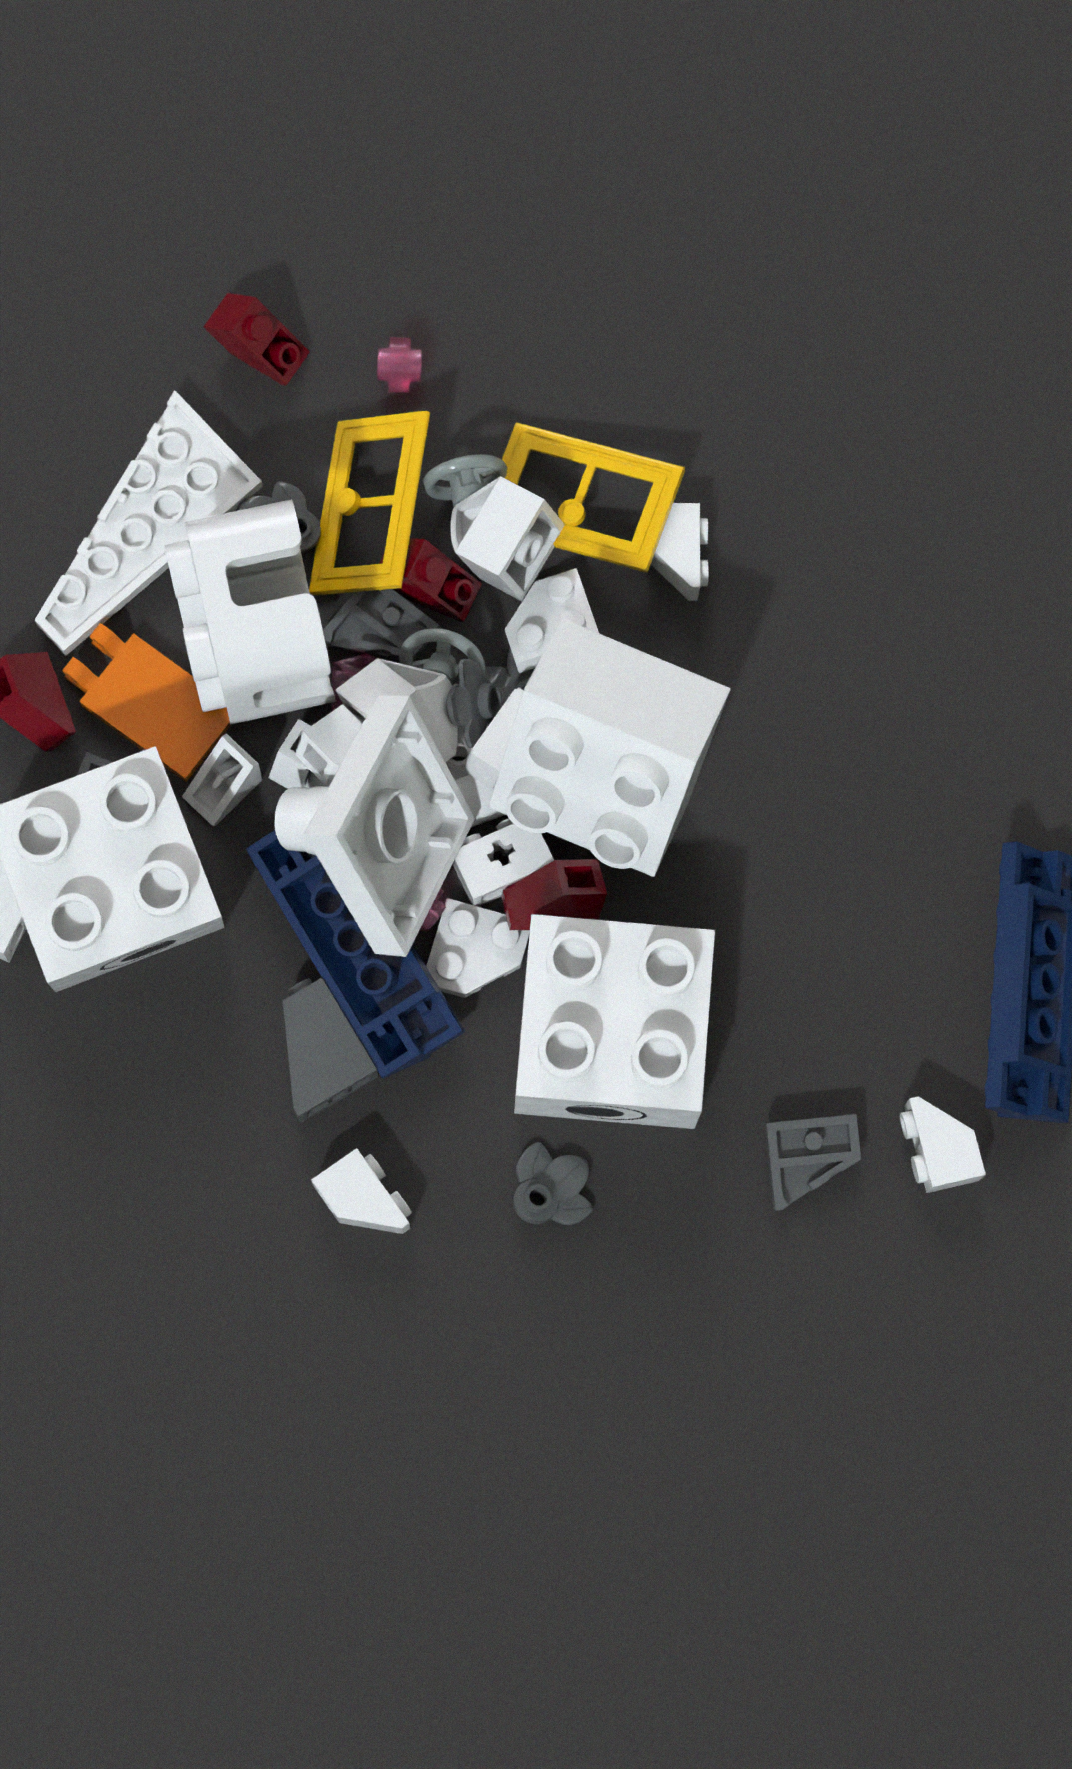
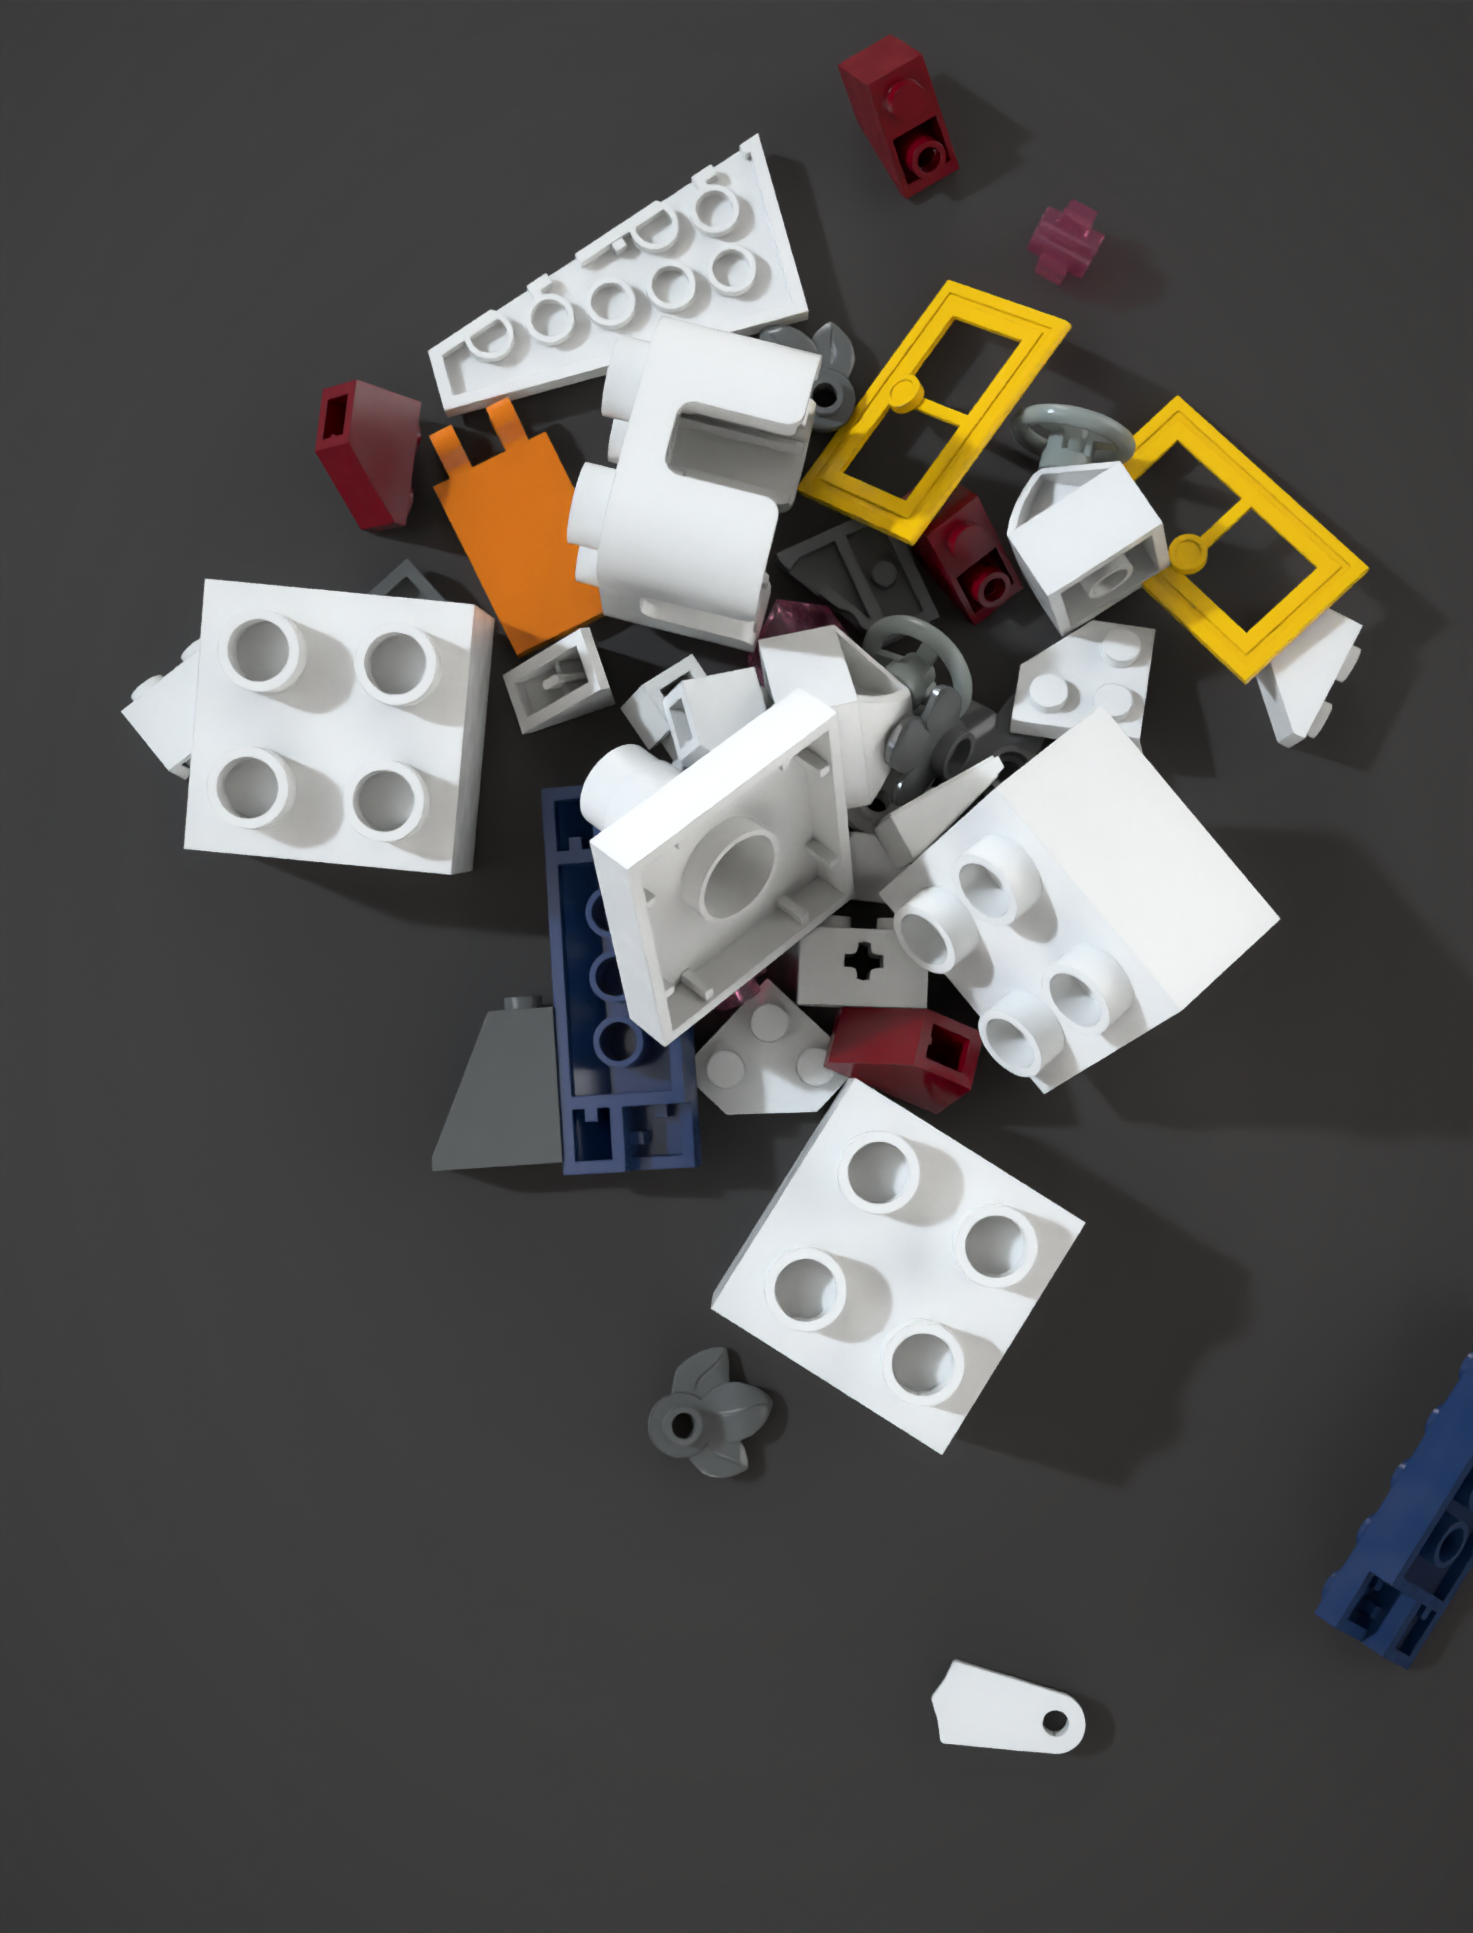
camera: 35 degrees right, 10 degrees up
white slope [311,1148,412,1234] -> none
dark grey wing [764,1114,861,1211] -> none
white slope [900,1097,986,1193] -> none
none -> white piece [931,1660,1086,1754]

